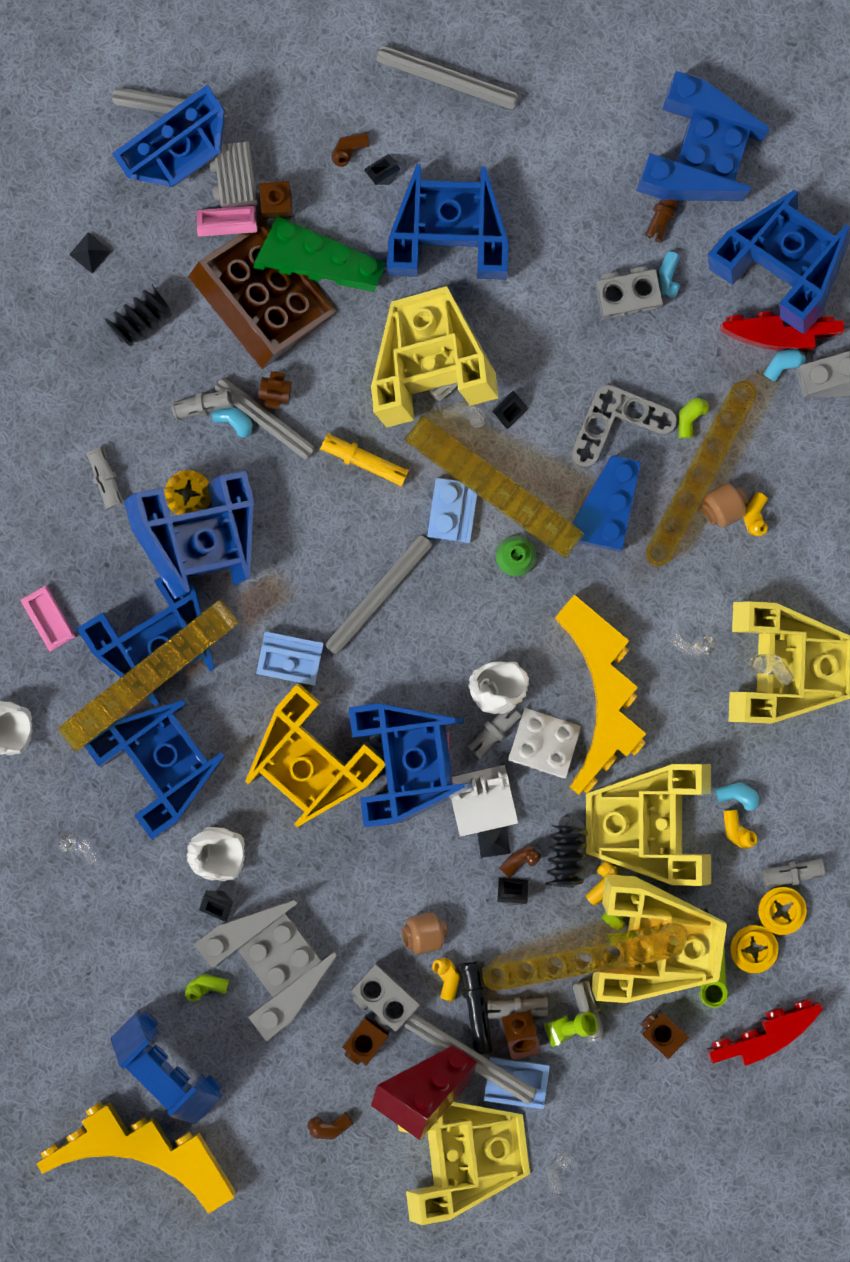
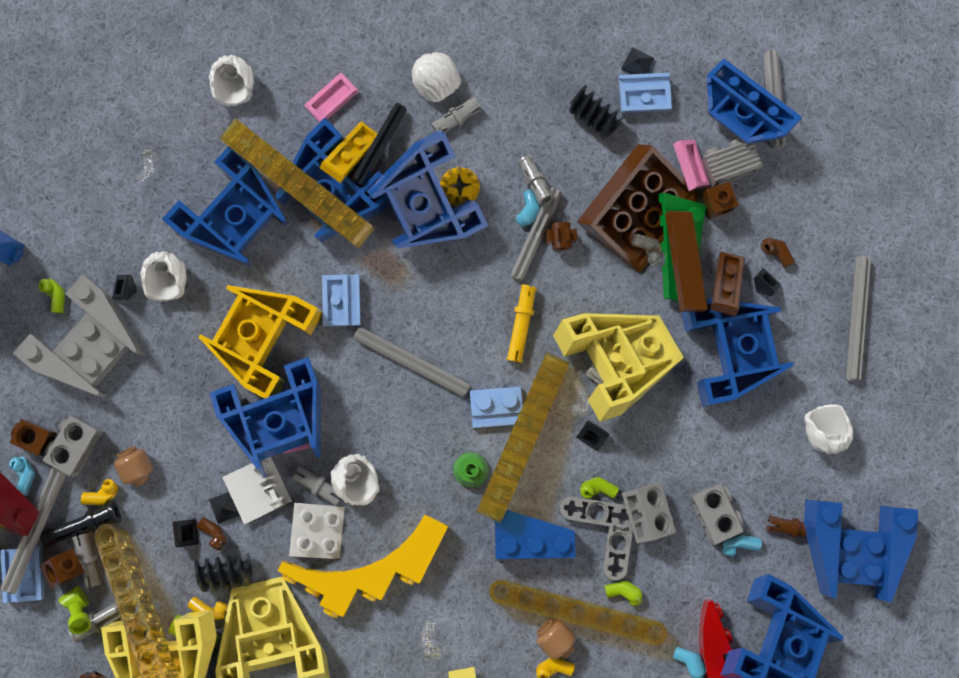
camera: 70 degrees right, 5 degrees down
none -> medium azure arm [9,457,35,495]
none -> yellow tile [320,121,378,183]
none -> black axle [352,103,407,187]
none -> white hair [412,52,461,103]
none -> lime arm [580,477,619,499]
none -> light blue plate [618,73,672,113]
none -> light grey brick [622,482,676,544]
none -> clear arm [632,234,663,266]
none -> reddish brown tile [665,211,708,312]
none -> reddish brown tile [710,251,745,316]
none -> white hair [804,404,853,455]

